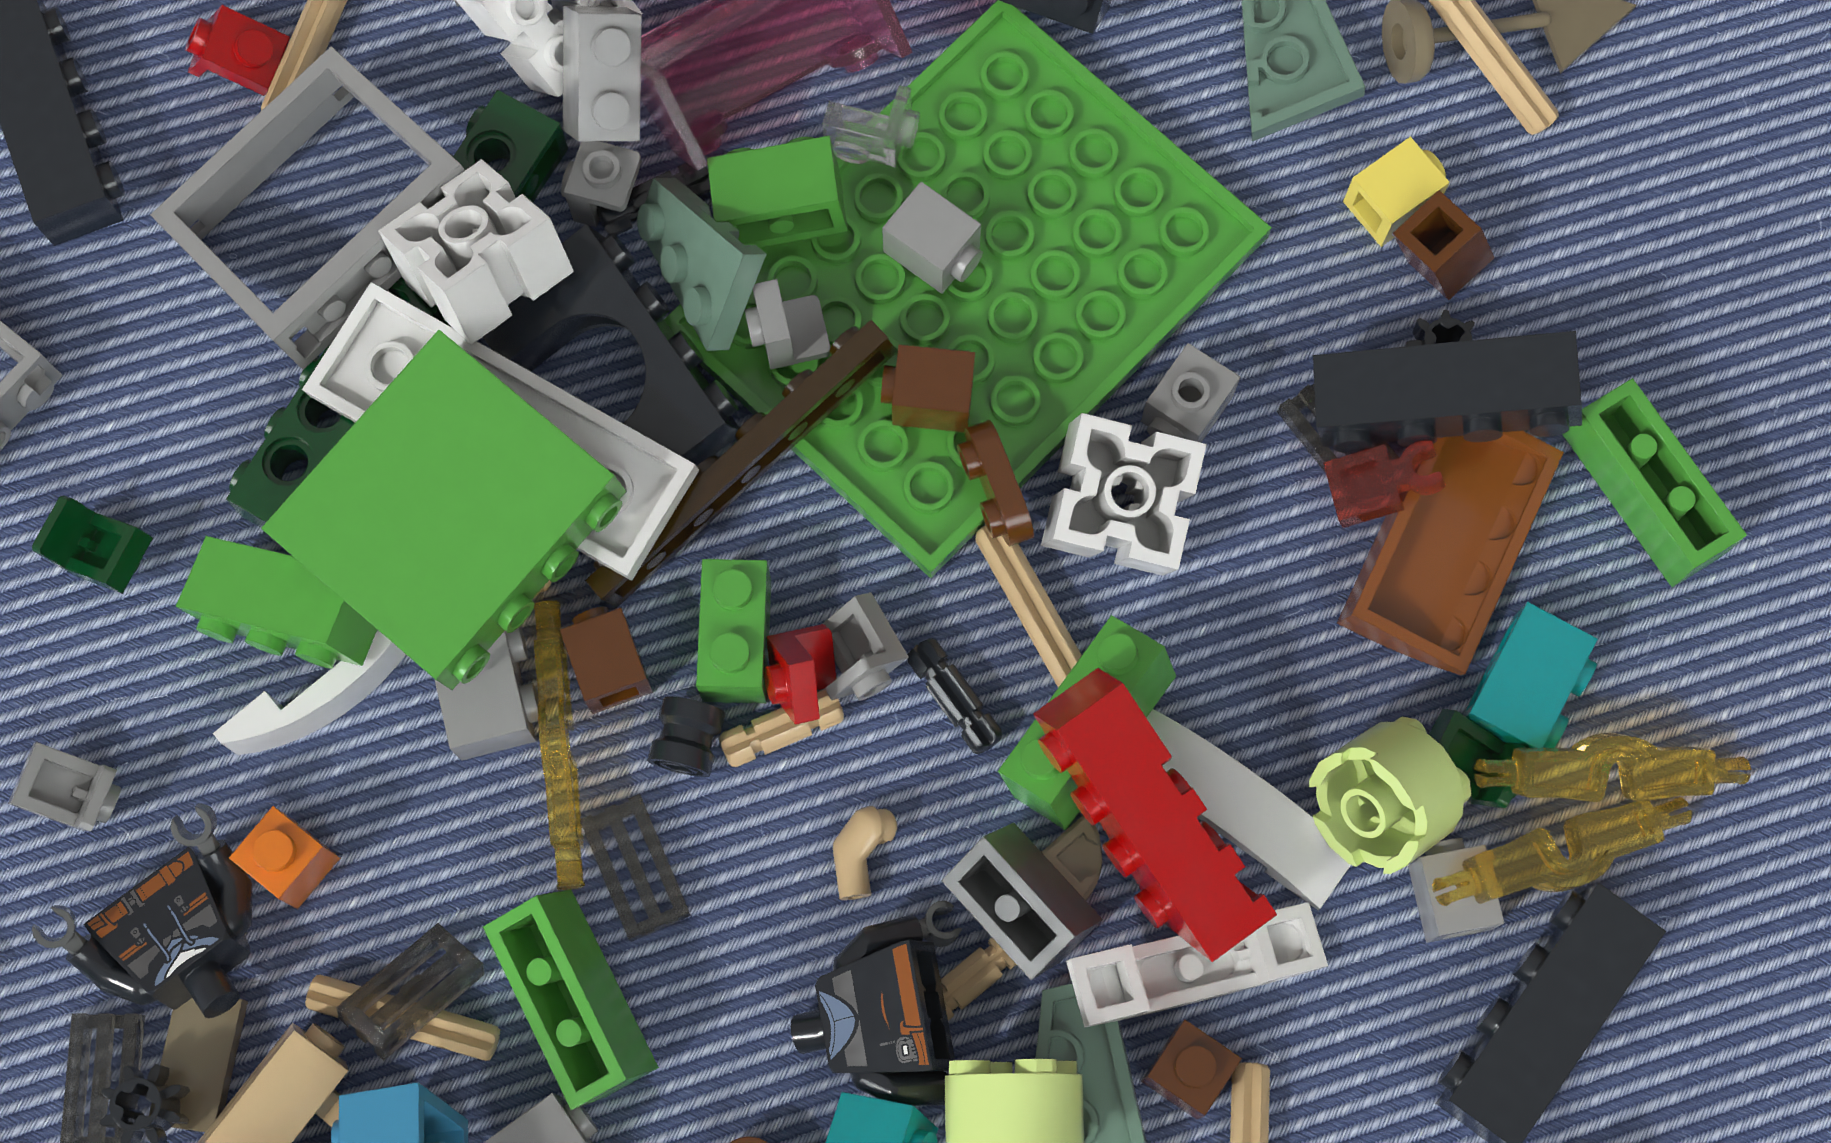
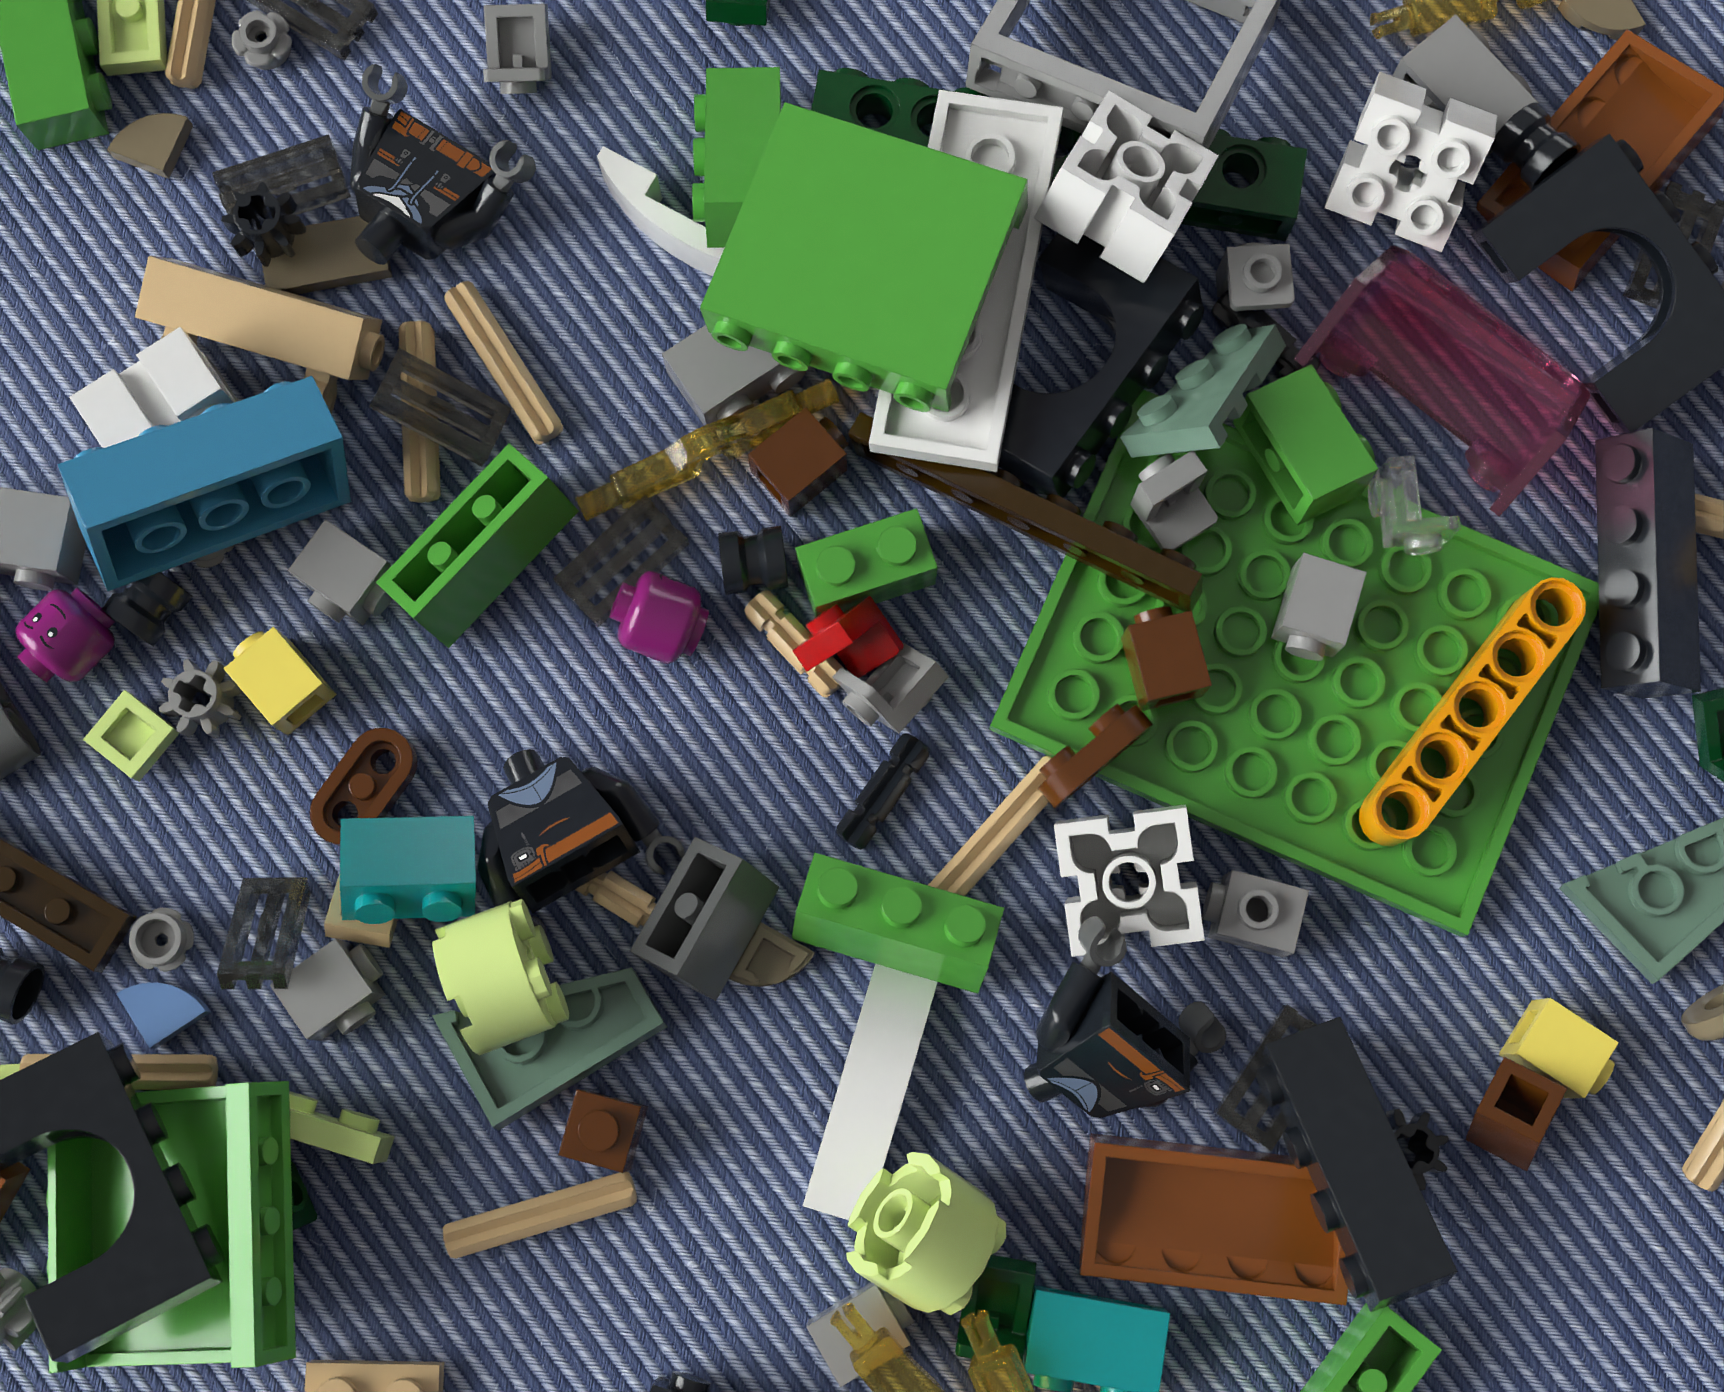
camera: 70 degrees right, 5 degrees up
orange brick [229,806,341,909] -> none
light grey brick [563,6,642,141] -> none
tan arm [833,806,897,900] -> none
red wedge [1033,668,1277,962] -> none
white slope [1066,902,1328,1027] -> none
clear red plate [1323,441,1446,528] -> none
none -> tan axle [444,281,563,445]
none -> magenta head [609,571,709,664]
none -> black torso [1024,916,1226,1118]
none -> light orange beam [1359,577,1586,846]

